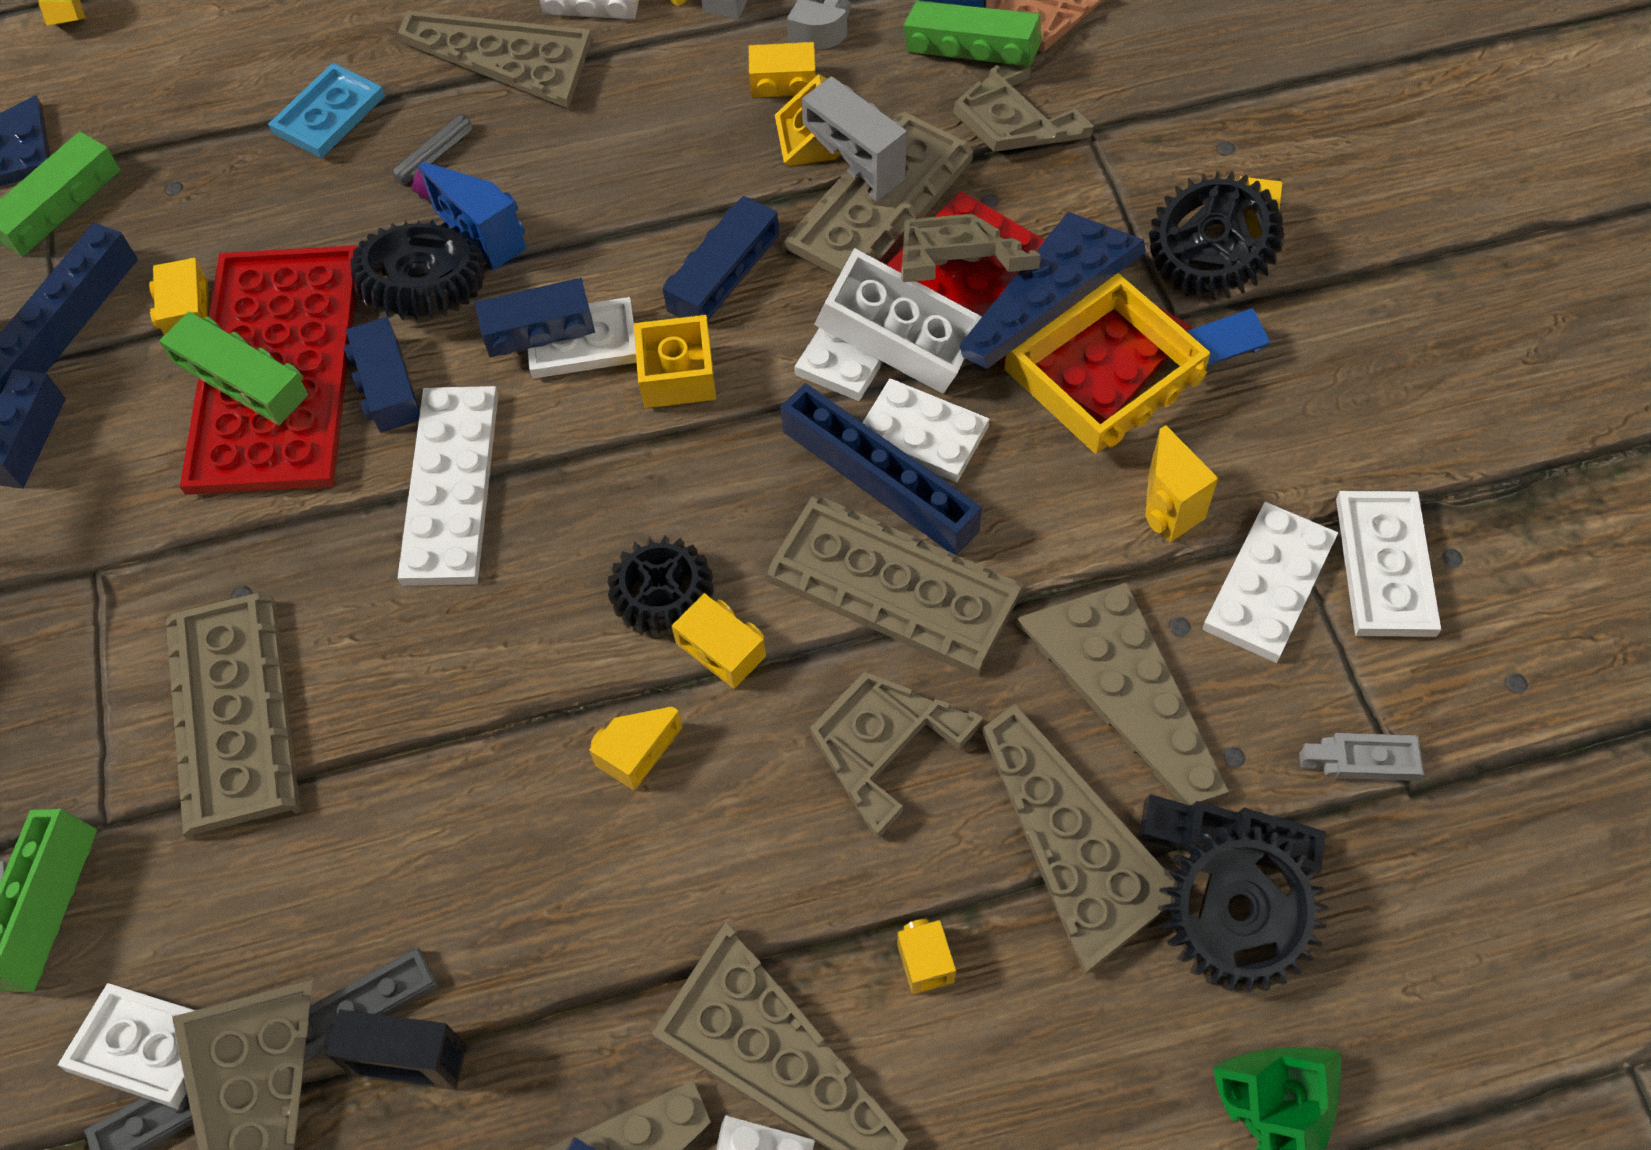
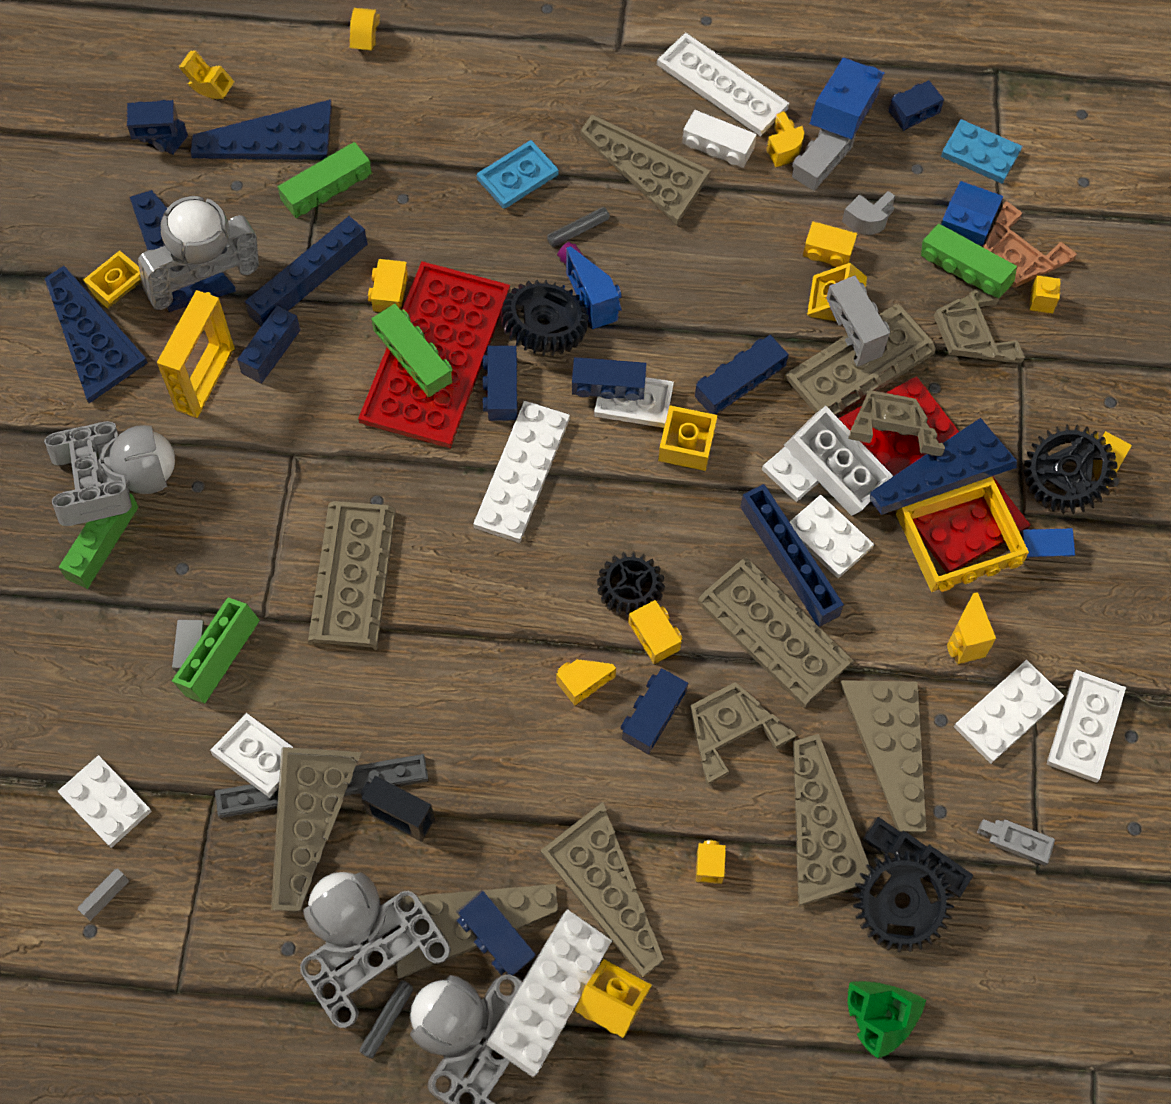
camera: 15 degrees right, 5 degrees up
none -> dark blue brick [620,668,688,755]
none -> yellow brick [1029,276,1061,314]

